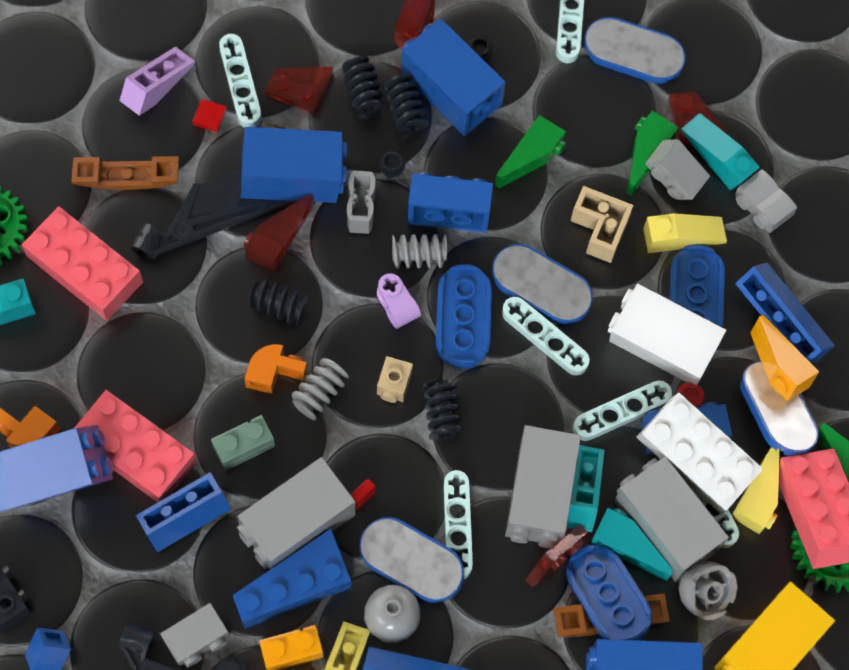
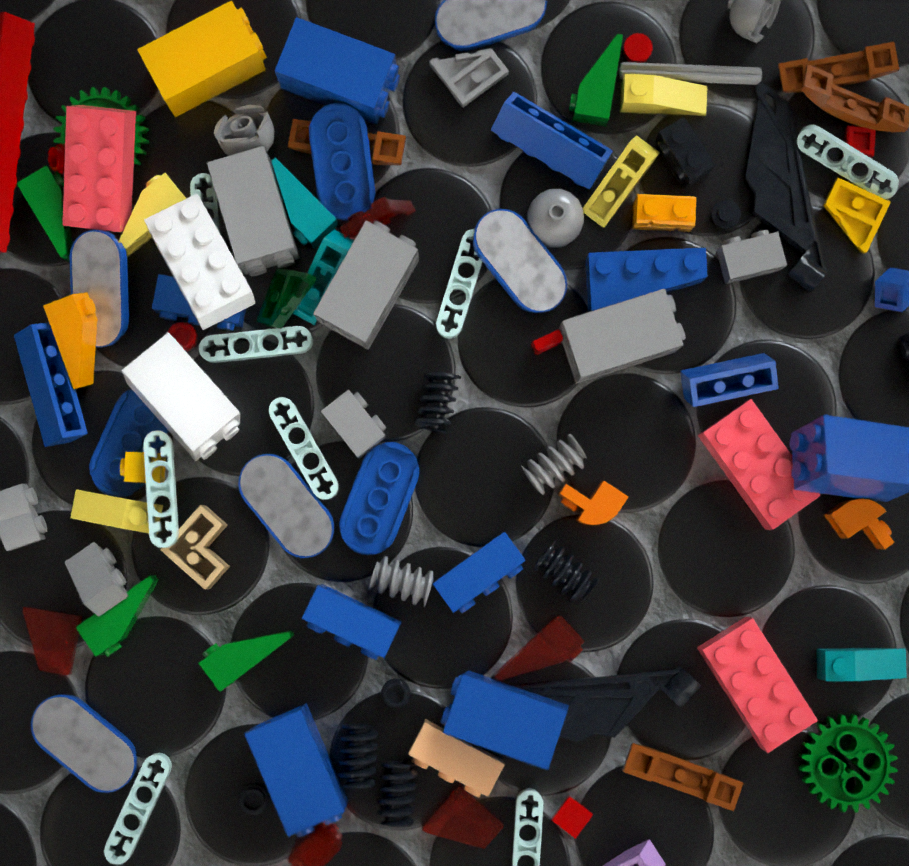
camera: 160 degrees left, 15 degrees up
sand green brick [211,415,275,471] -> none
light grey brick [347,171,375,234] -> none
lavender piece [377,274,421,329] -> none
tan brick [377,356,413,403] -> none
teal slope [680,114,759,190] -> none
none -> yellow brick [120,452,166,483]
none -> light aqua beam [144,430,179,548]
none -> dark green wing [256,268,317,329]
none -> light grey brick [321,389,386,459]
none -> light nougat brick [408,719,505,797]
none -> blue brick [433,532,526,614]

